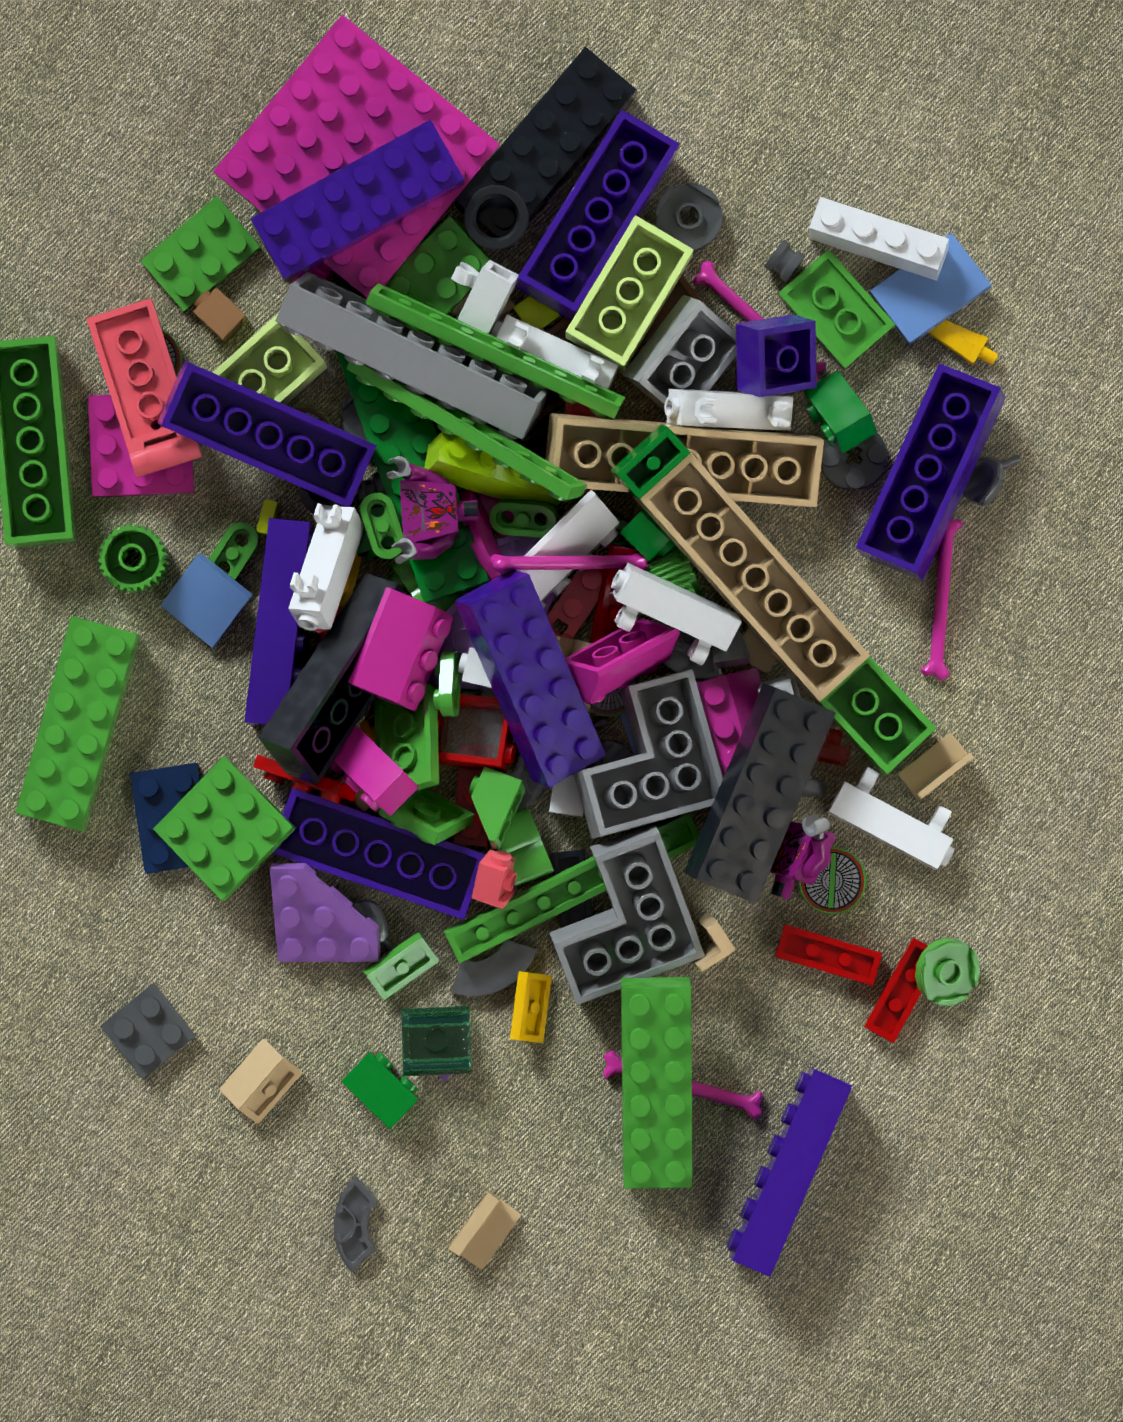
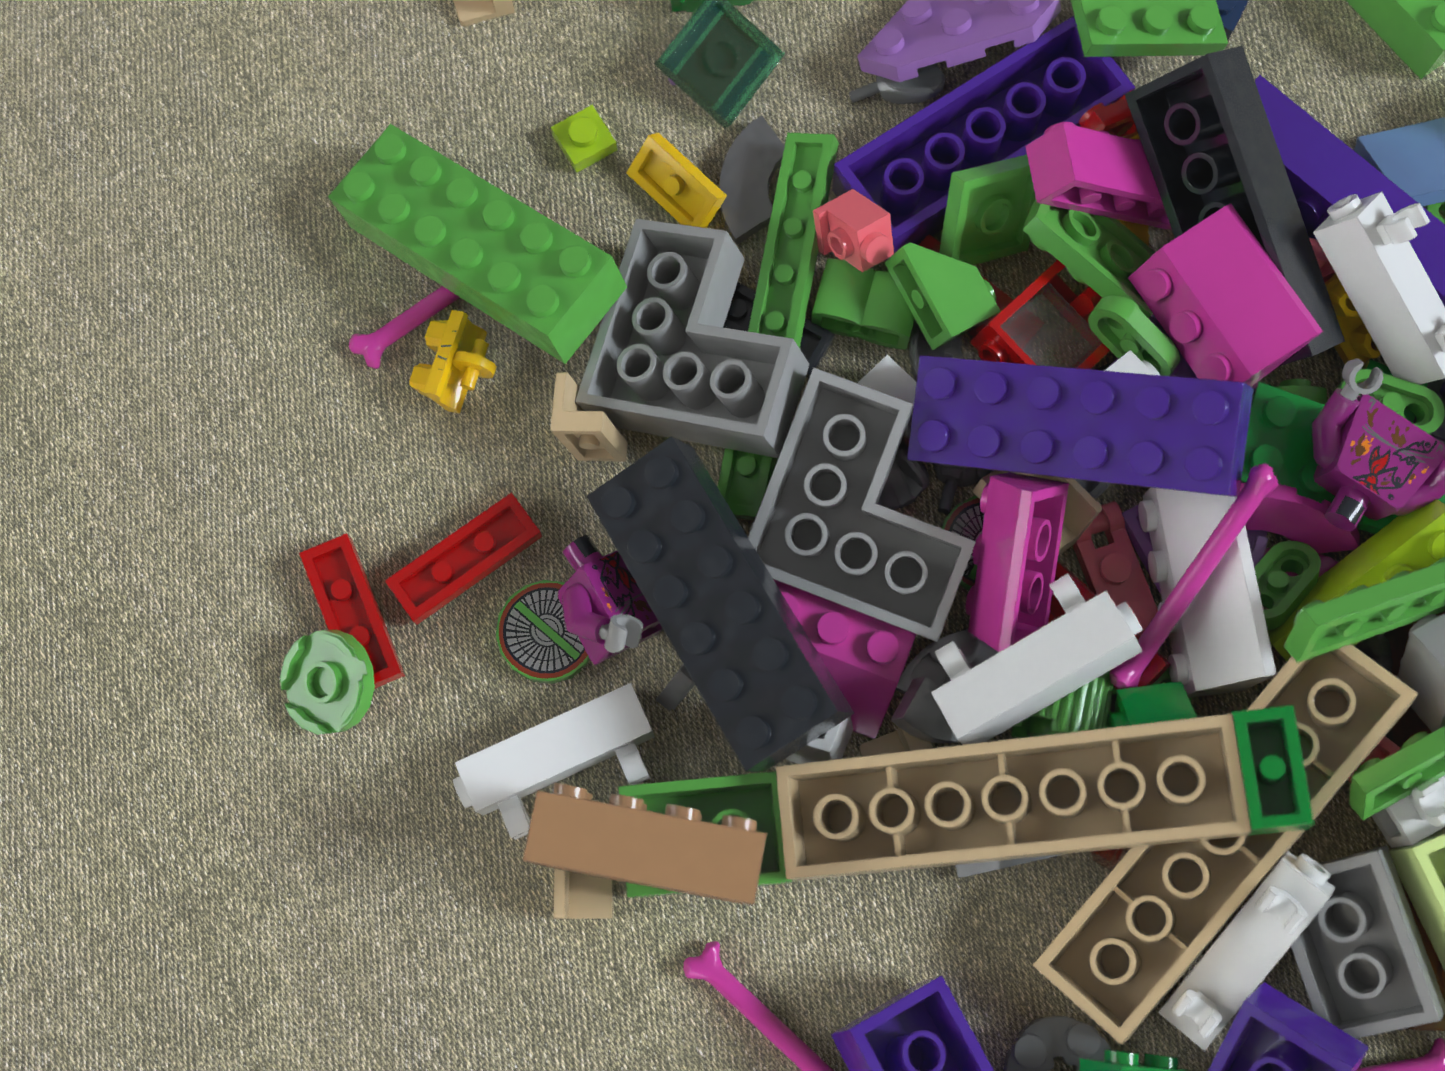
camera: 135 degrees right, 10 degrees down
bright green plate [363,932,439,1000] -> none
dark purple brick [726,1067,852,1277] -> none
clear red tile [816,728,851,767] -> none
none -> yellow hips [409,310,497,414]
none -> medium nougat brick [523,783,767,907]
none -> lime plate [551,105,618,173]

